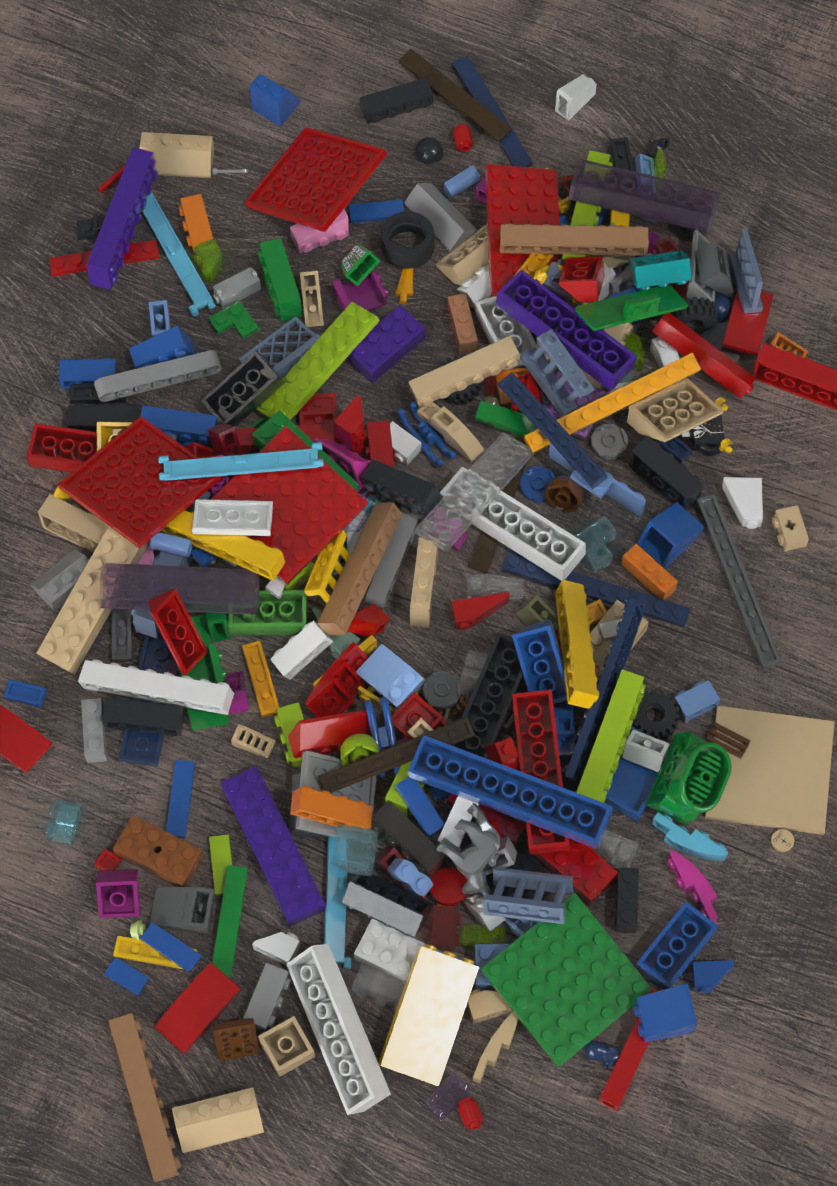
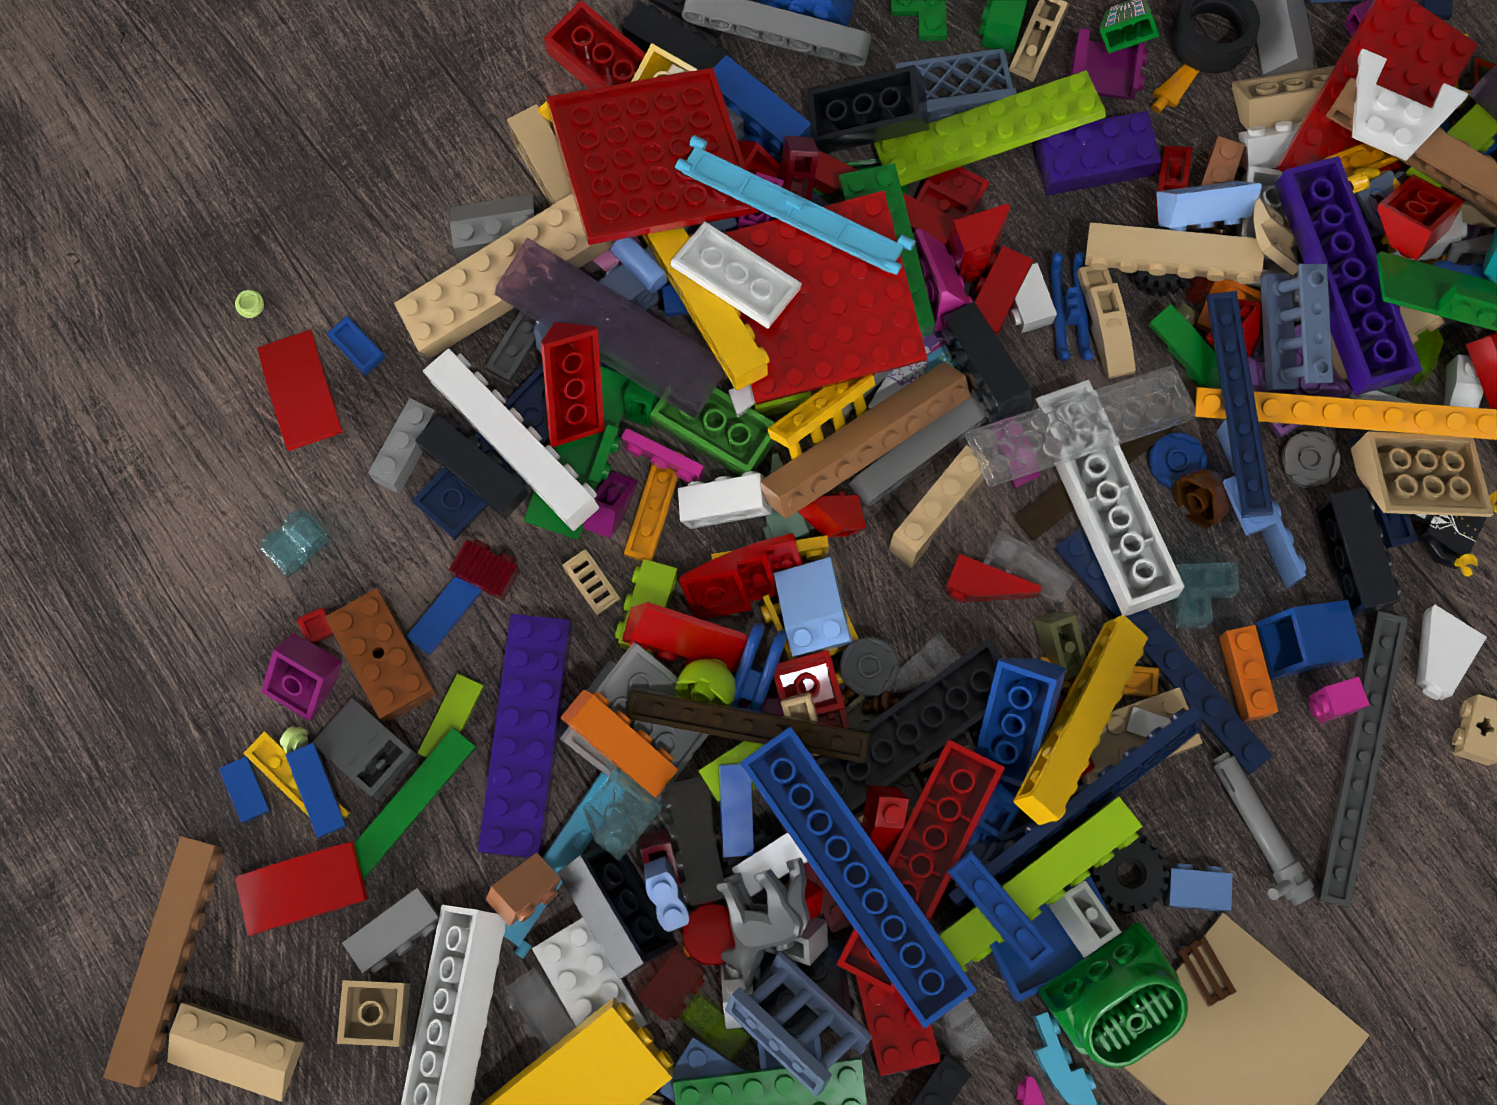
camera: 35 degrees right, 10 degrees up
reddish brown plate [212,1018,260,1061] -> none
white slope [252,932,301,966] -> none
none -> dark red brick [449,539,520,601]
none -> nougat brick [486,853,561,926]
none -> dark pink plate [621,428,705,483]
none -> blue tile [946,851,1055,970]
none -> red slope [1155,145,1193,225]
none -> light blue slope [1156,181,1261,231]
none -> light grey cylinder [1213,751,1315,906]
none -> tan slope [1254,198,1299,275]
none -> dark pink brick [1308,677,1370,724]
none -> white wing [1352,49,1469,161]

